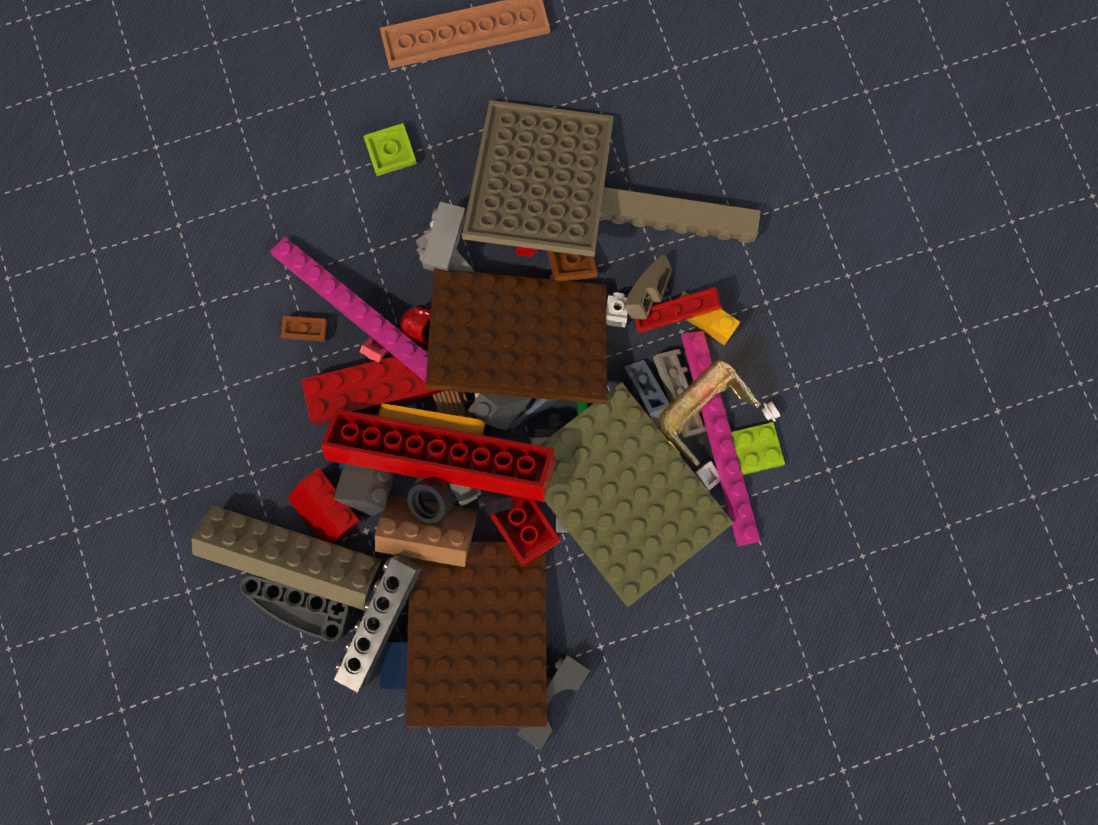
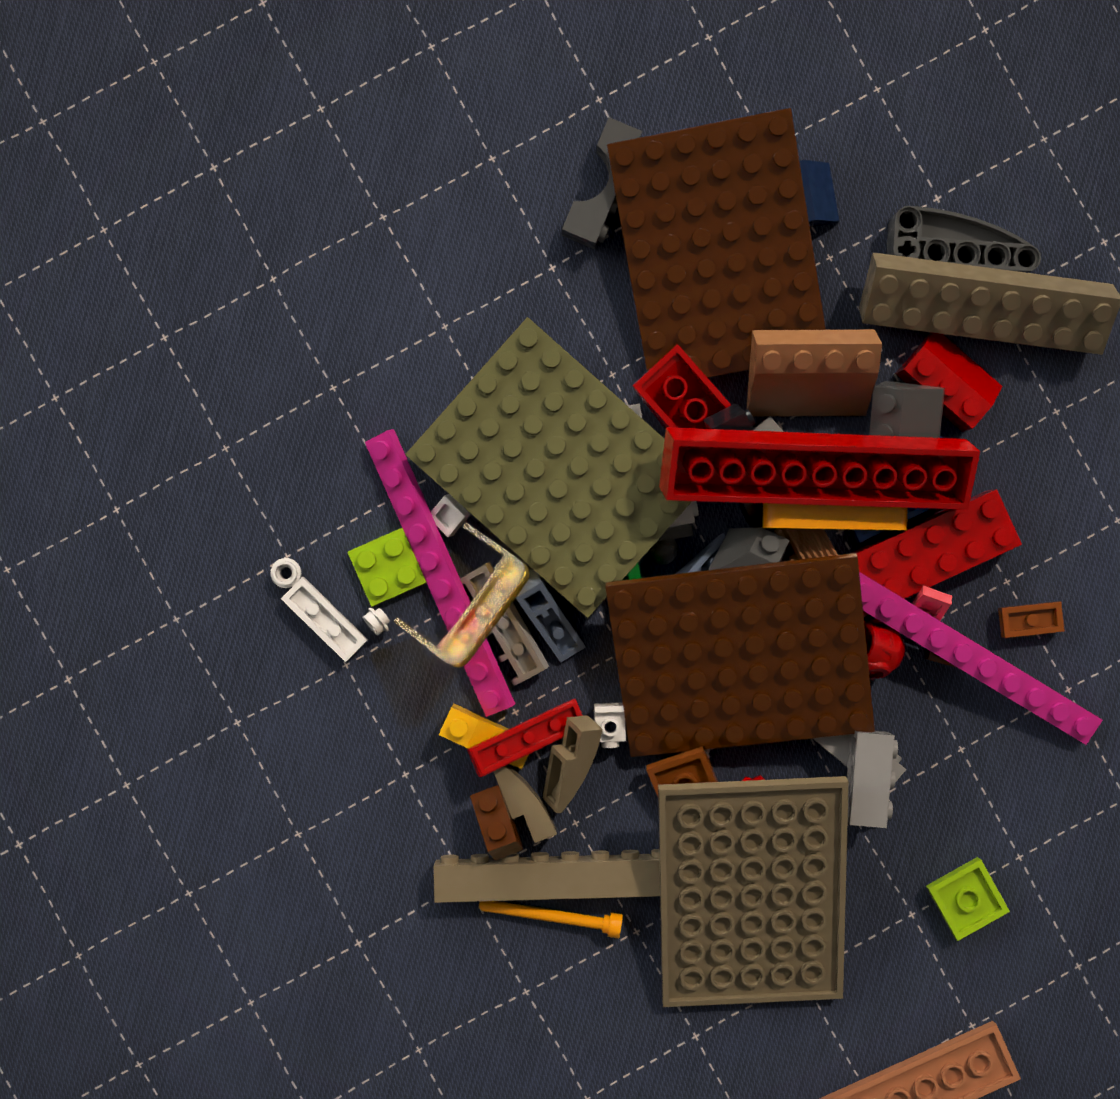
camera: 170 degrees right, 10 degrees up
dark grey brick [334,554,422,693] -> none
black tyre [407,478,453,524] -> none
none -> white plate [271,558,301,588]
none -> white plate [281,577,368,662]
none -> reddish brown brick [470,785,523,861]
none -> light orange piece [479,901,623,939]
none -> dark tan slope [493,765,557,843]

